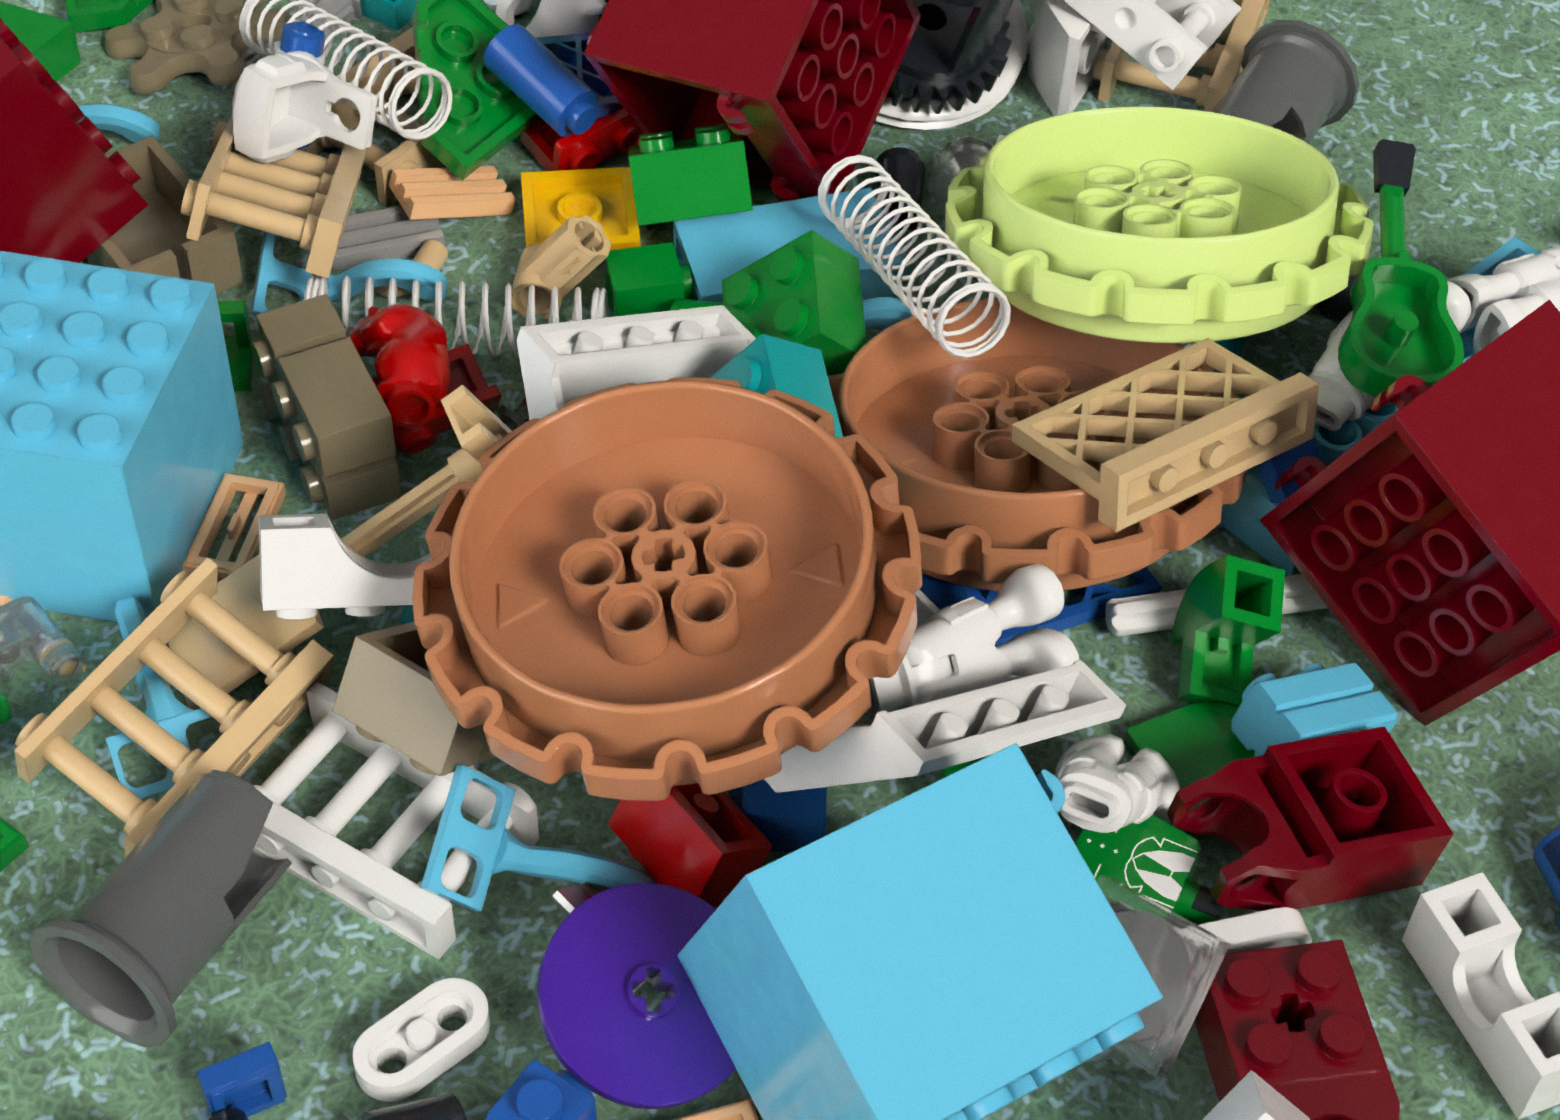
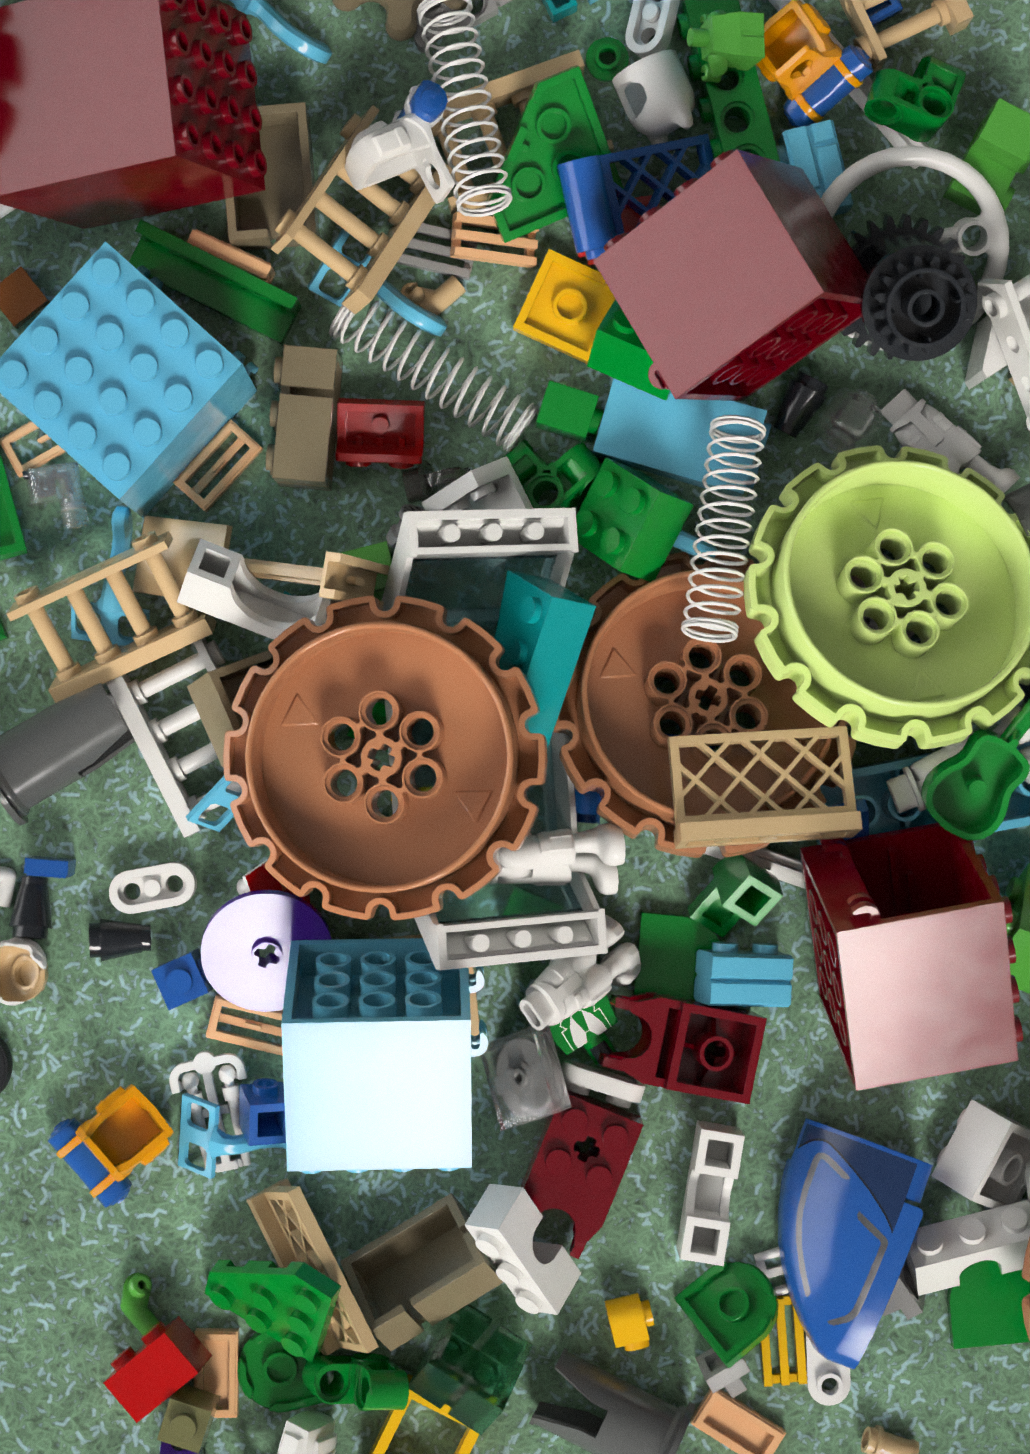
camera: 35 degrees right, 40 degrees up
red animal [347,303,451,428] -> none
tan piece [511,214,611,319] -> none

